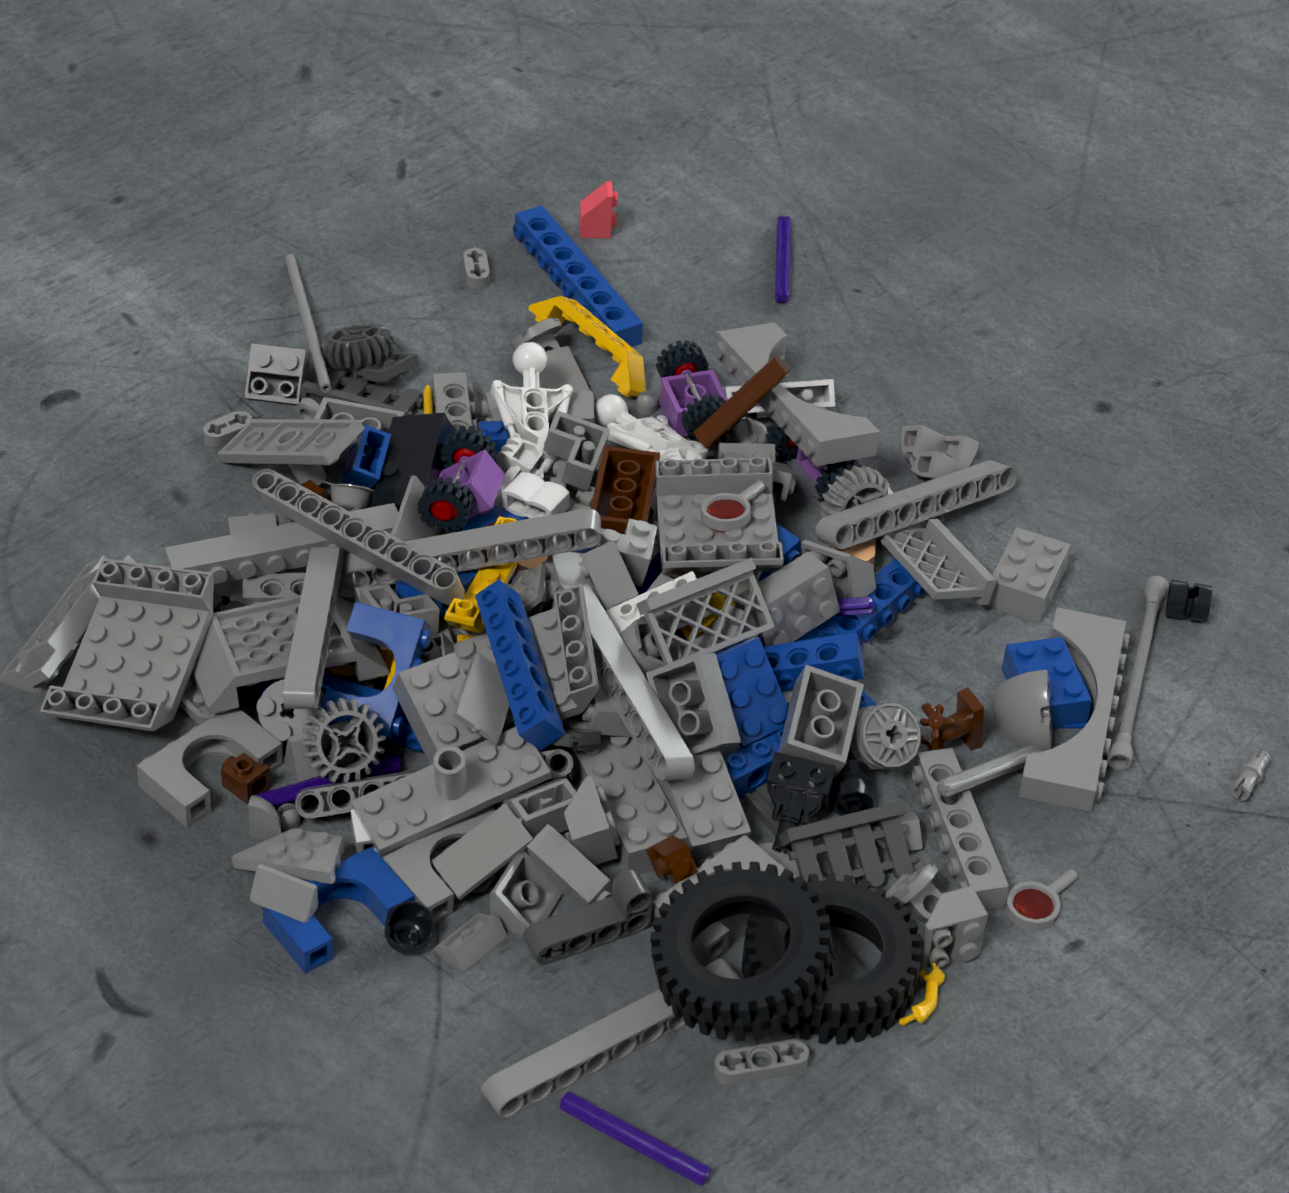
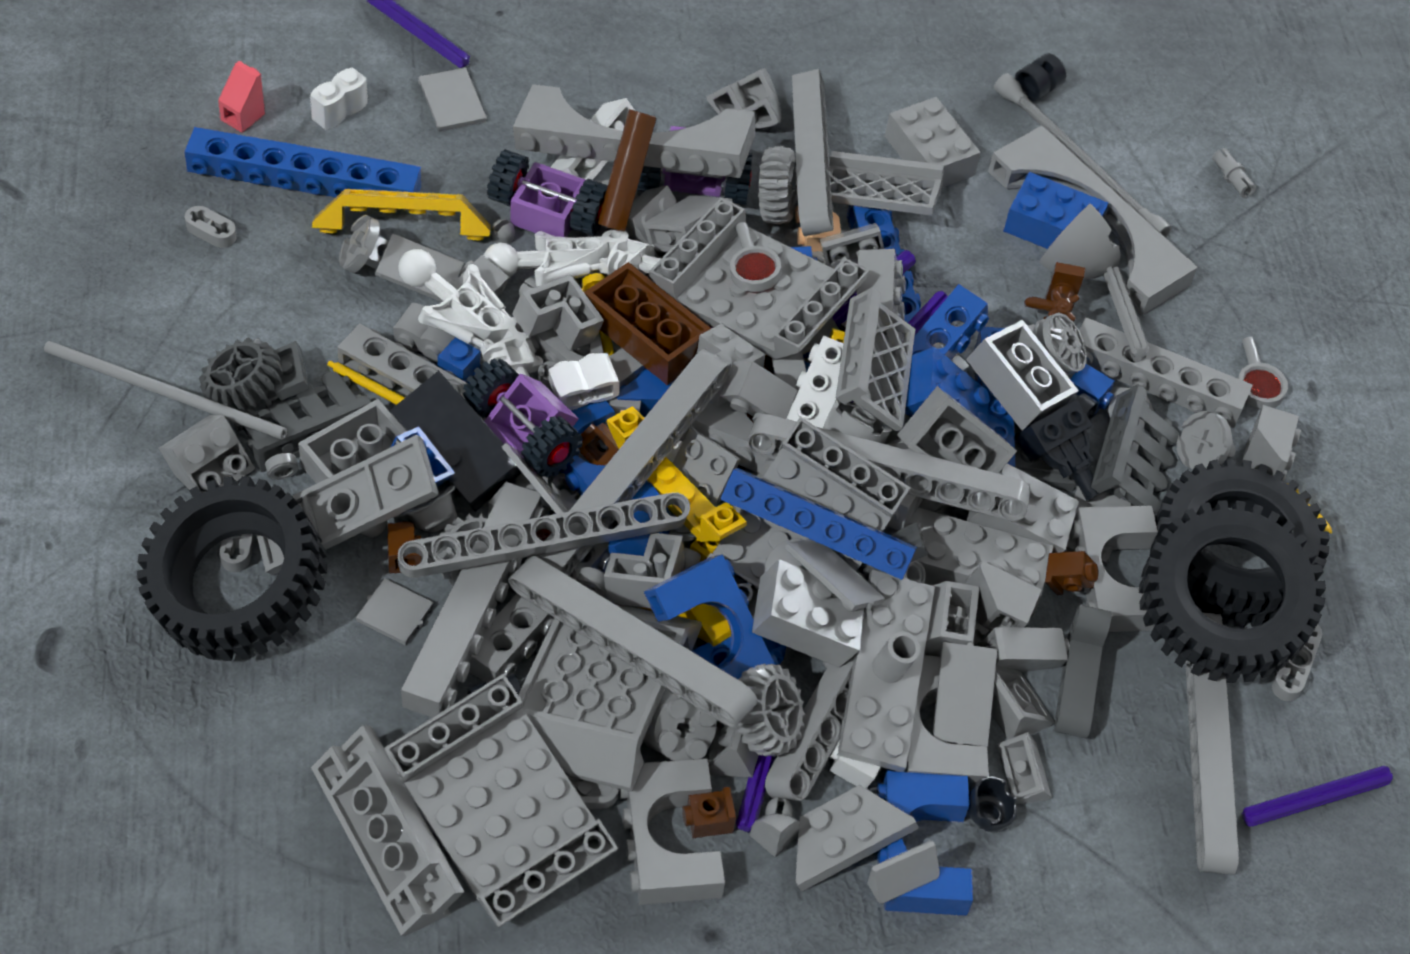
camera: 55 degrees left, 10 degrees up
none -> black tyre [137,476,327,661]
none -> white brick [310,68,367,130]
none -> light grey piece [418,67,487,131]
none -> blue brick [1070,364,1115,417]

